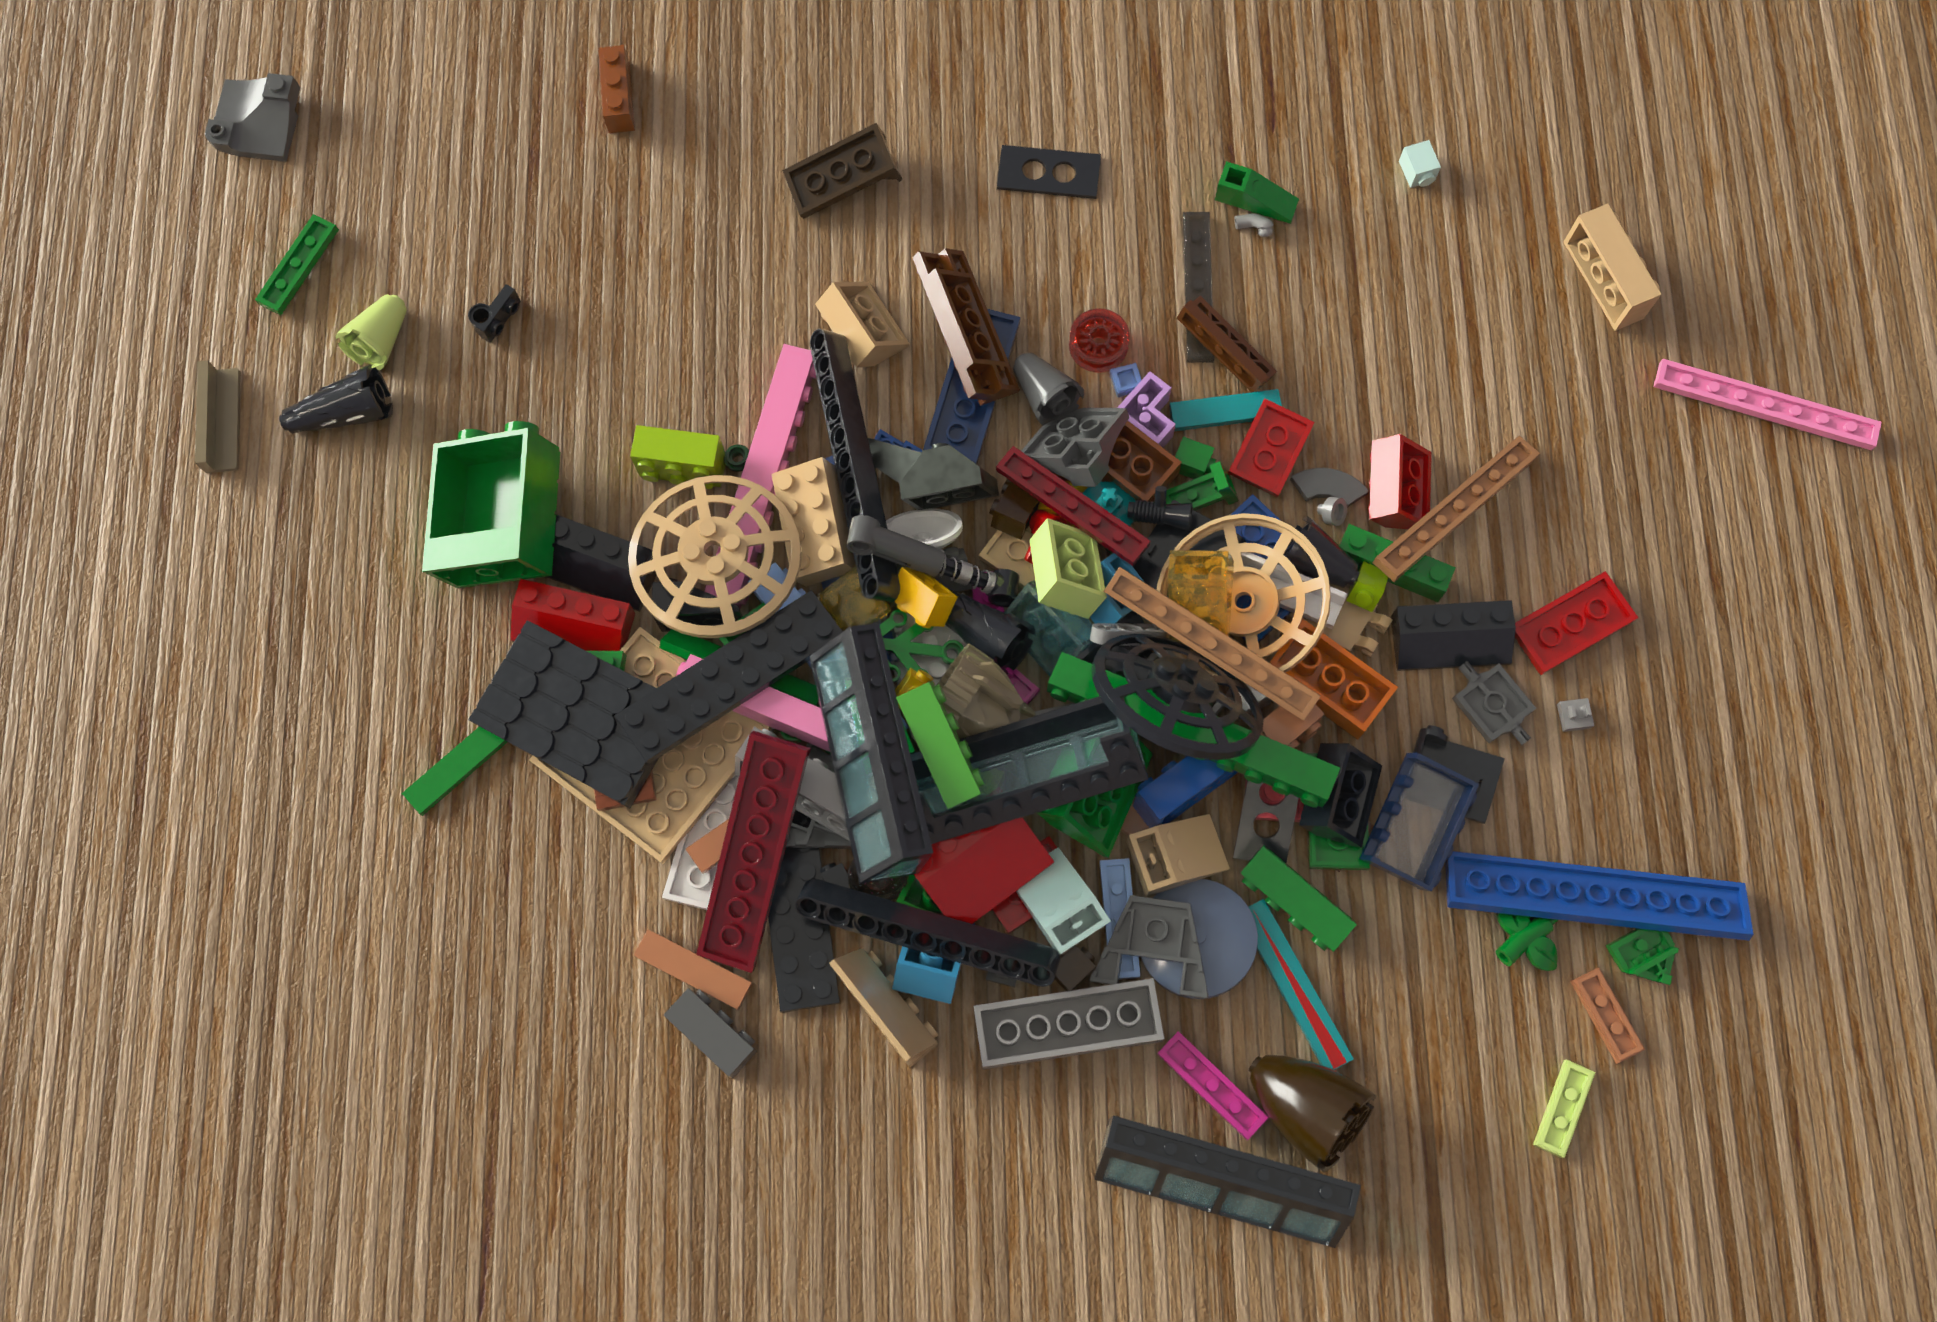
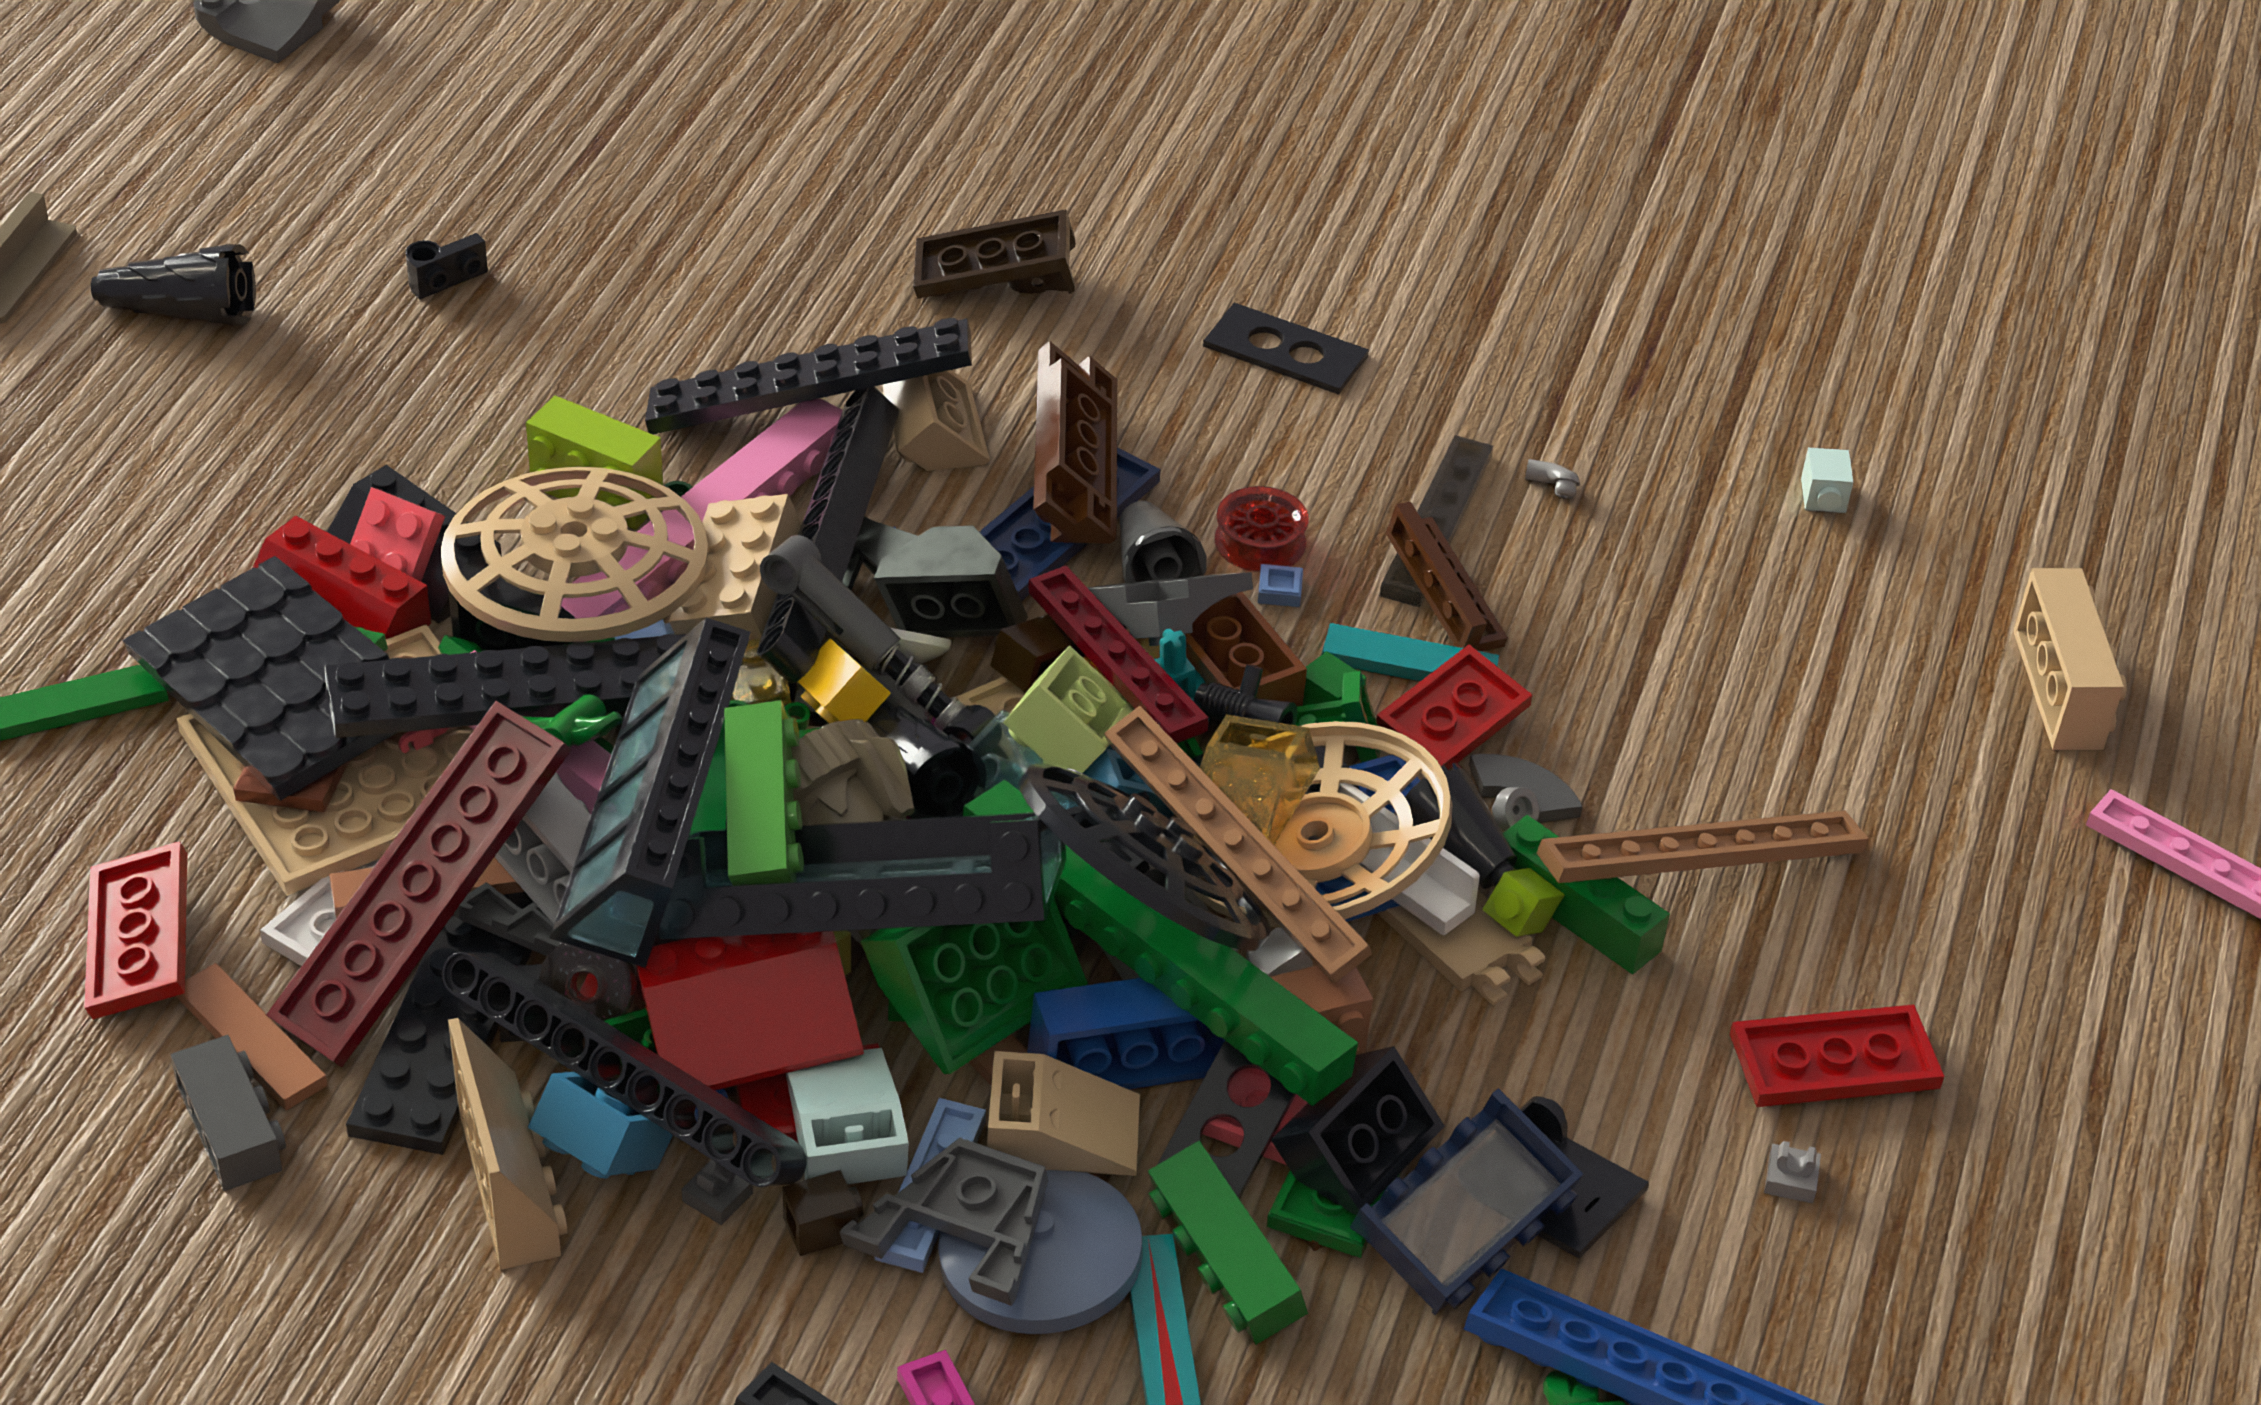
camera: 15 degrees right, 30 degrees down
green plate [255,214,339,316] -> none
yellowish green cone [335,295,407,370] -> none
green brick [422,421,561,588] -> none
dark orange brick [598,45,635,133] -> none
light grey brick [974,978,1164,1070] -> none
lavender brick [1117,372,1176,447] -> none
green slope [1215,161,1299,224] -> none
orange brick [1270,619,1398,740] -> none
red slope [1368,434,1432,529] -> none
black slope [1391,600,1516,671] -> none
dark grey plate [1452,661,1536,745] -> none
none -> plate [84,841,188,1020]
none -> coral plate [350,487,445,582]
none -> green plant [522,695,623,748]
none -> black plate [645,318,972,434]

